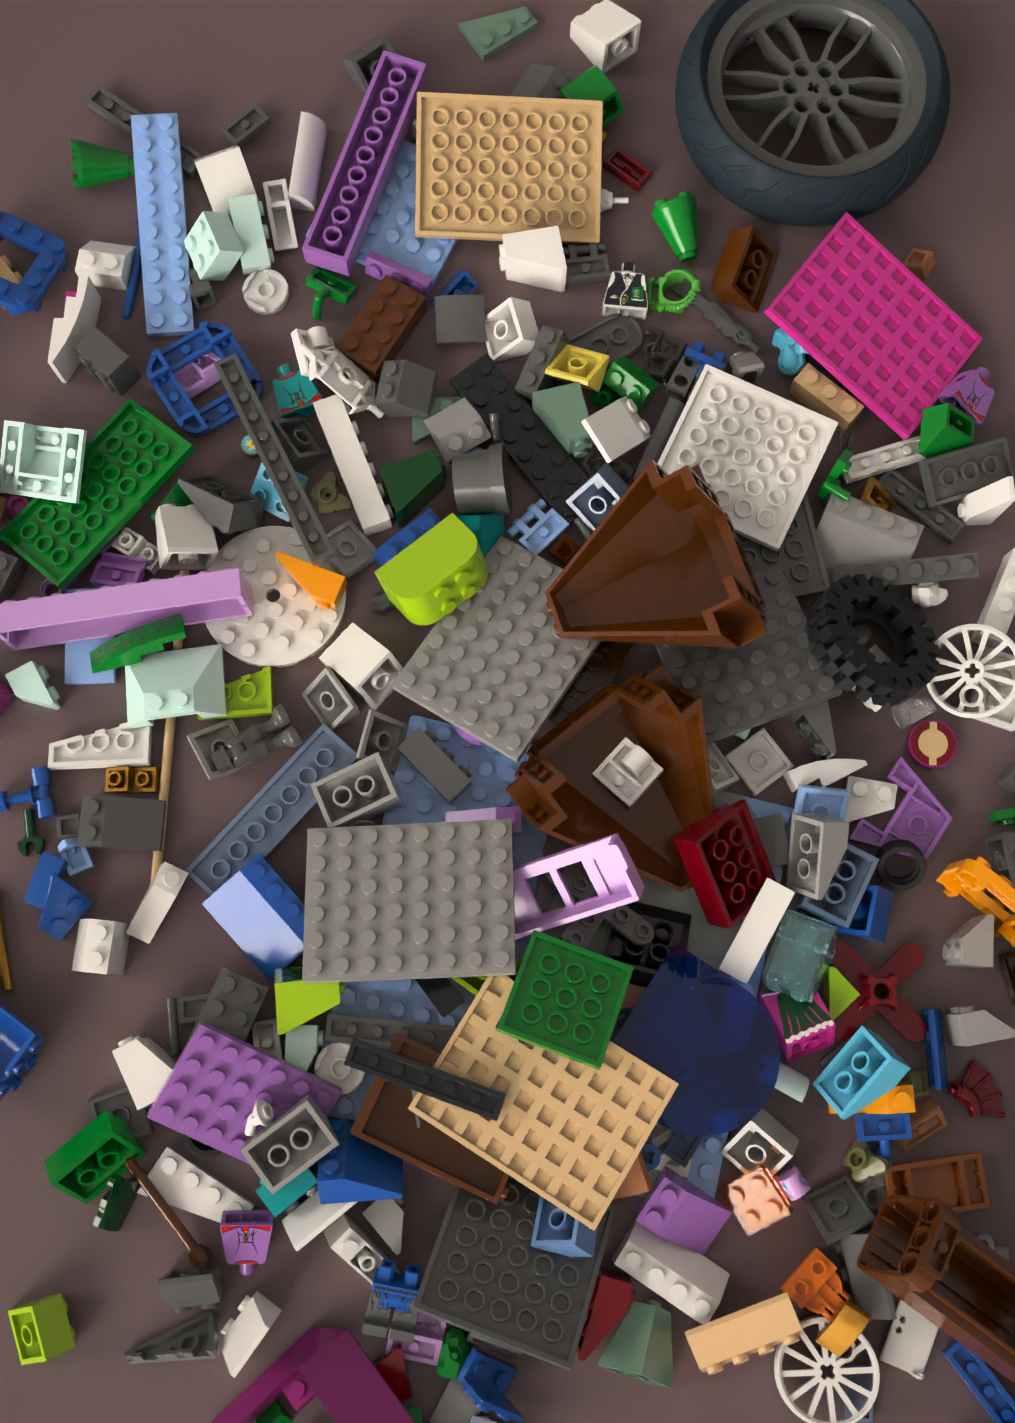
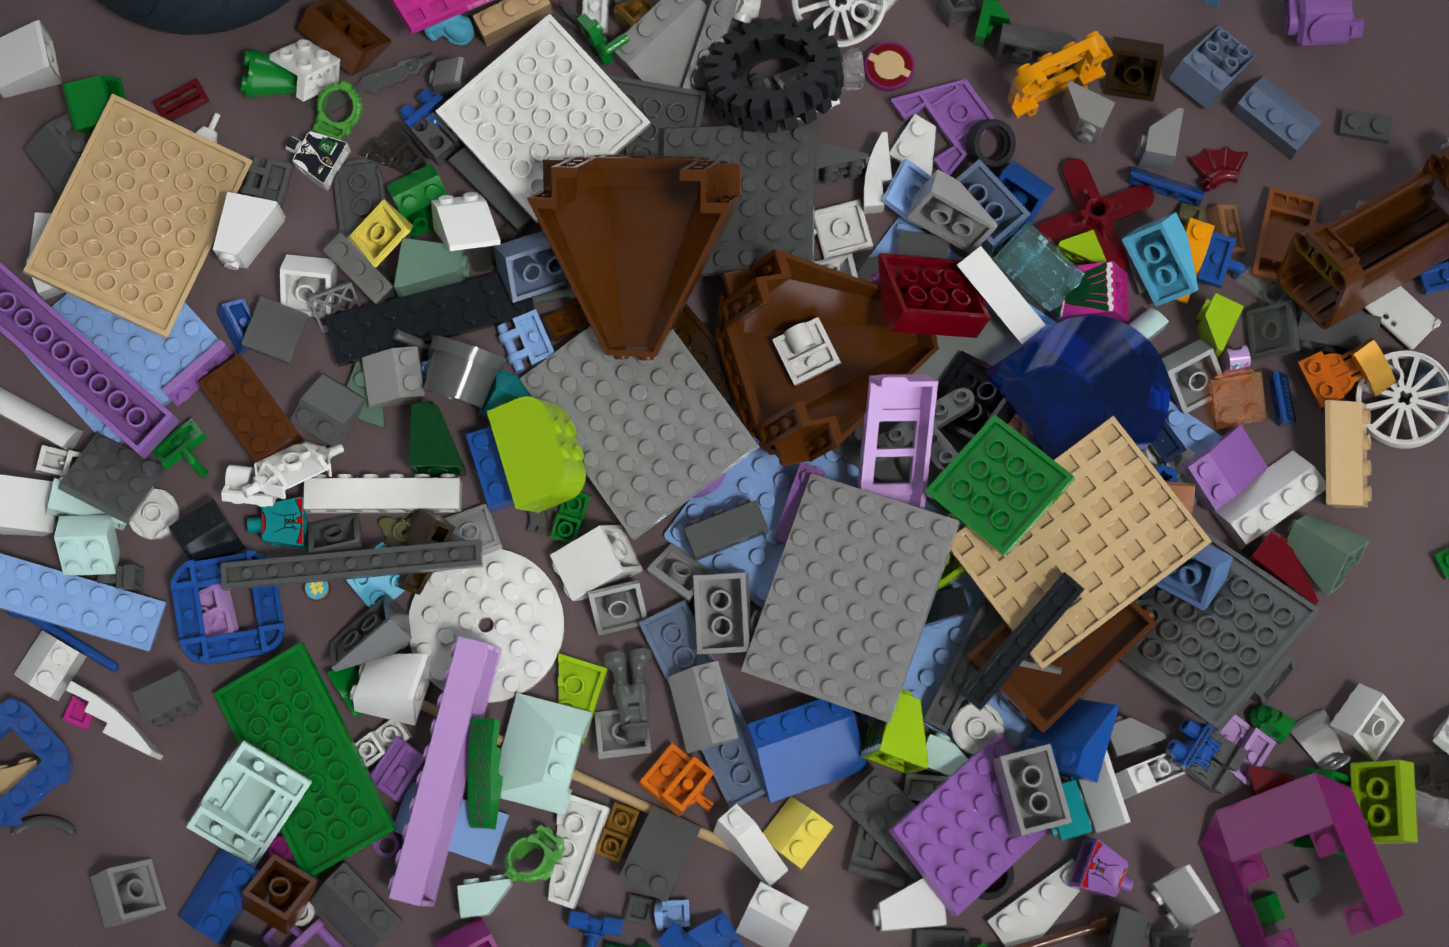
camera: 65 degrees left, 0 degrees up
white plate [244,1100,274,1136] -> none
light orange slope [275,551,348,610] -> none
blue bracket [457,1347,523,1423] -> none
olive animal [843,1139,889,1183] -> none
none -> dark grey plate [58,432,166,524]
none -> black slope [168,499,245,561]
none -> white bracket [269,39,340,102]
none -> dark grey window [307,280,361,333]
none -> dark brown slope [398,508,456,595]
none -> bright green piece [504,825,566,883]
none -> green slope [550,492,592,543]
none -> orange plate [638,743,715,817]
none -> light grey slope [668,661,738,754]
none -> light yellow slope [763,796,834,870]
none -> lime slope [1196,293,1244,358]
none -> blue slope [1268,371,1296,427]

